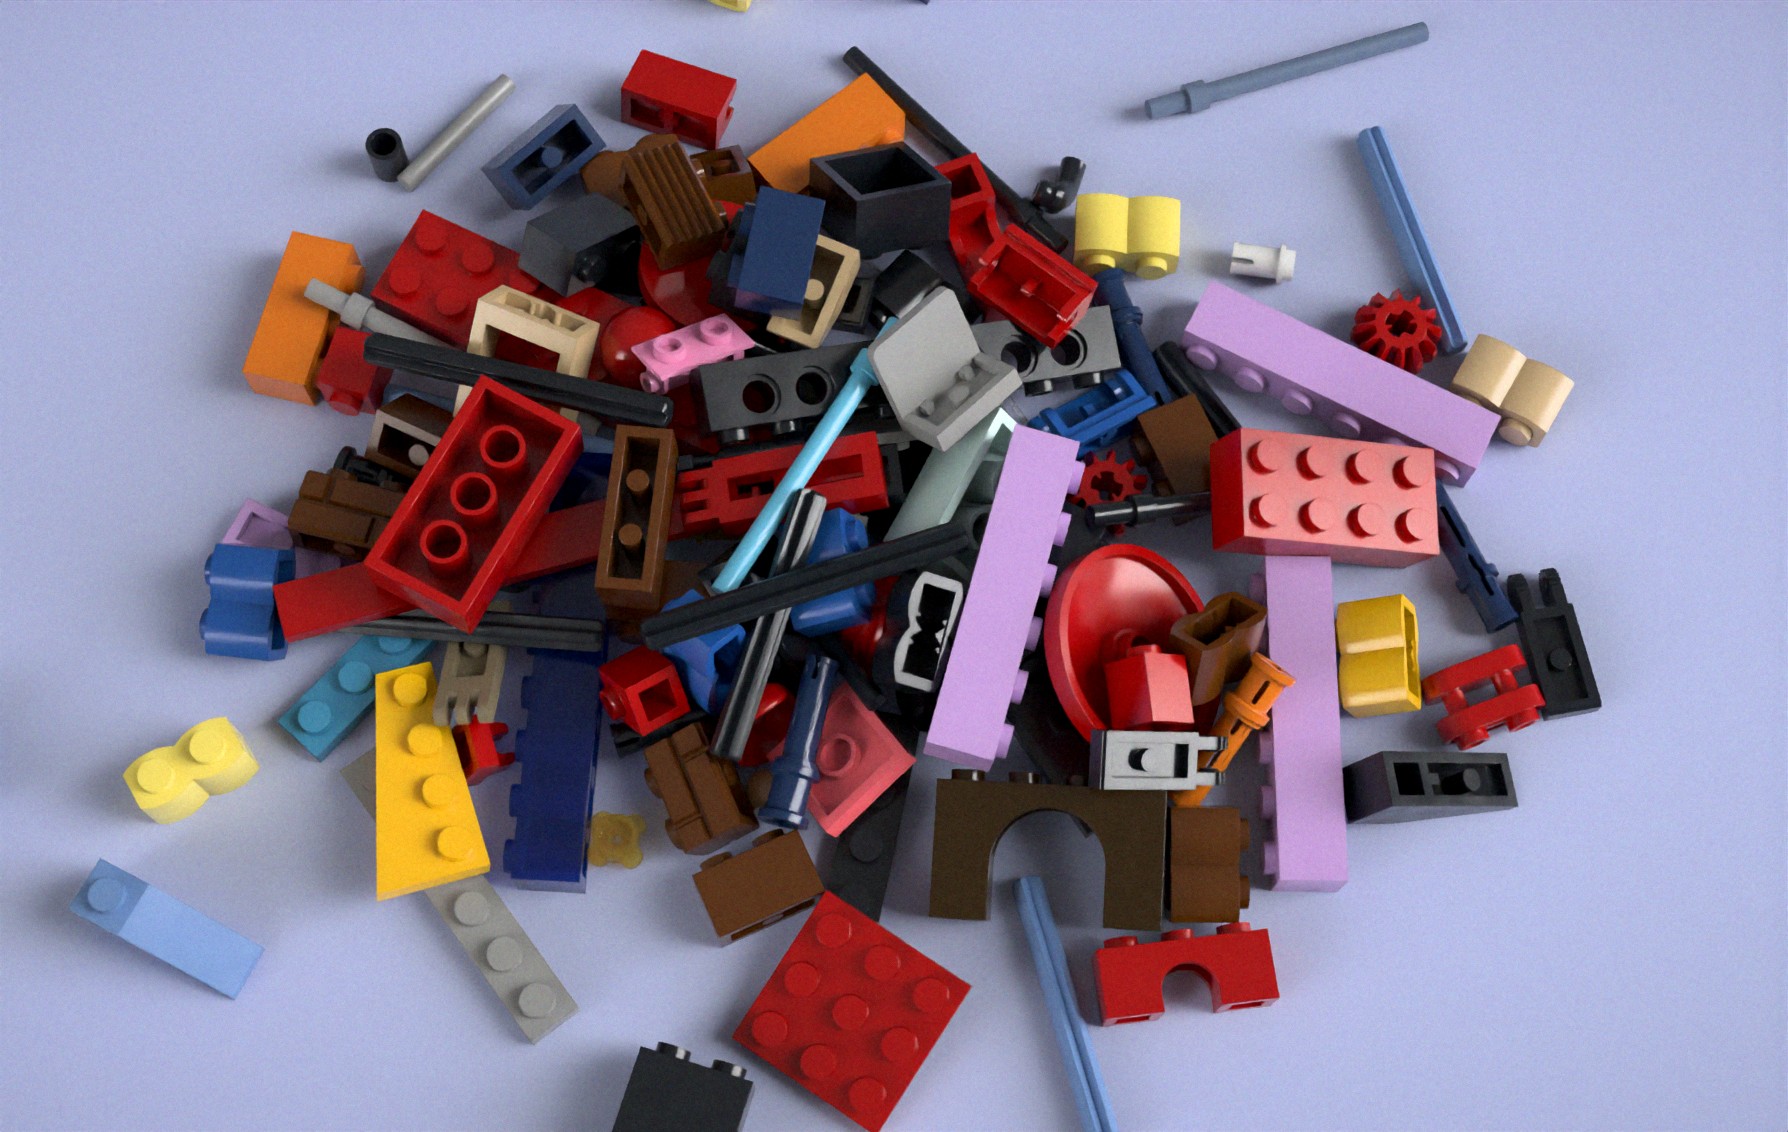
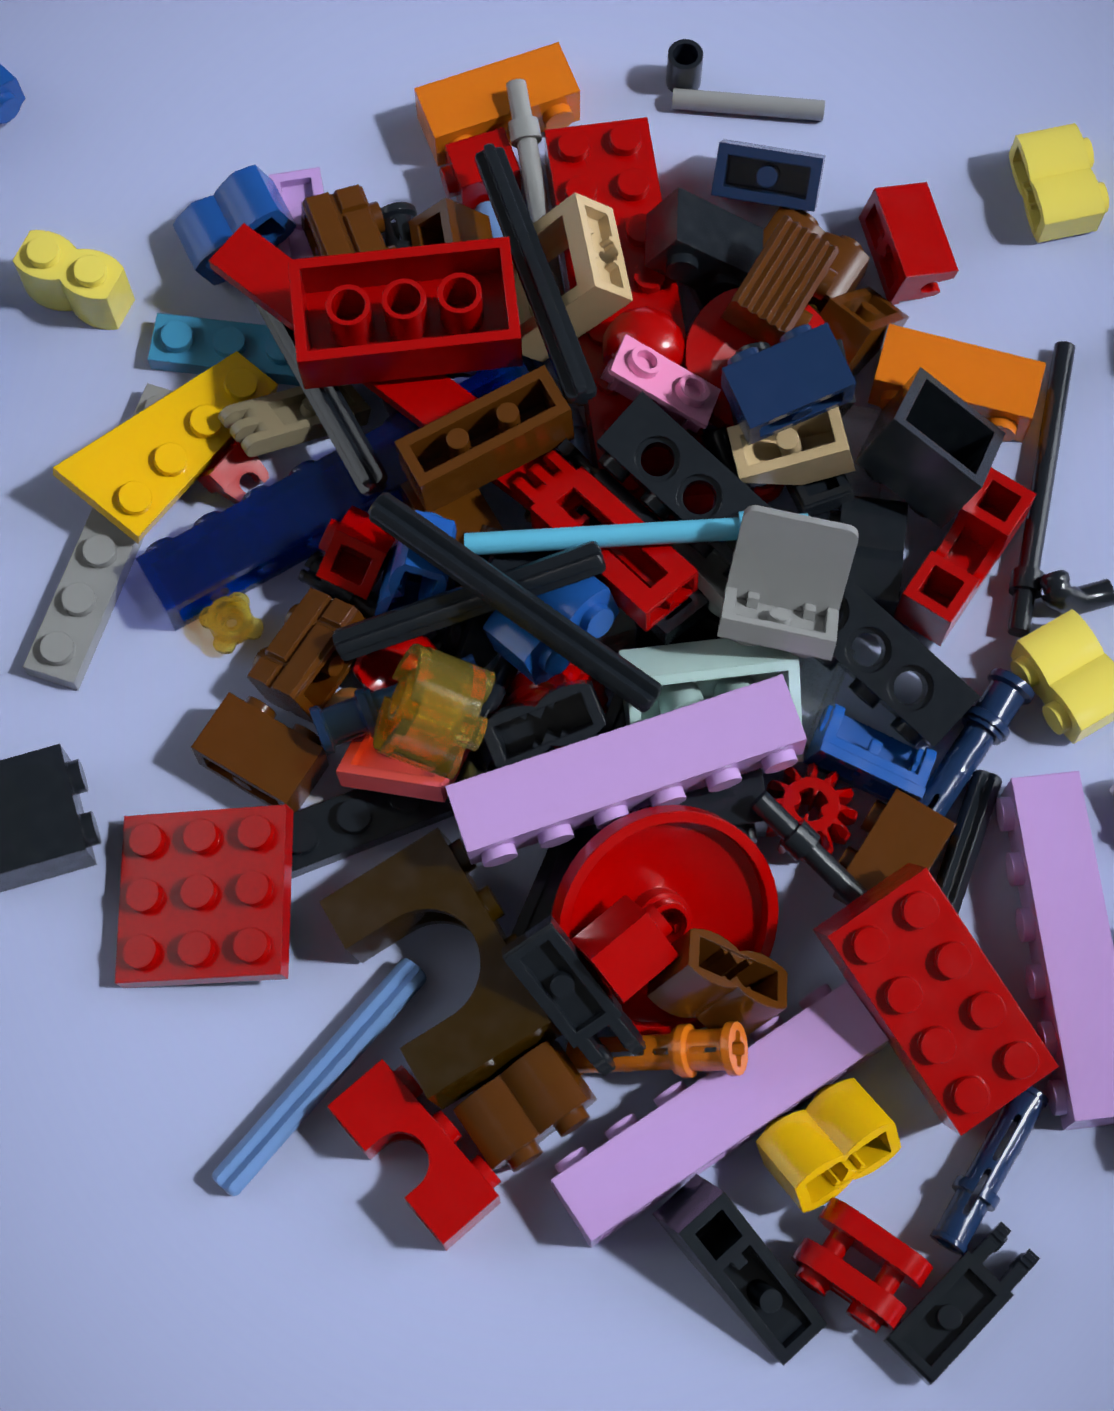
camera: 60 degrees right, 0 degrees up
red hinge [967,222,1098,350] -> none
none -> clear yellow brick [373,644,495,780]

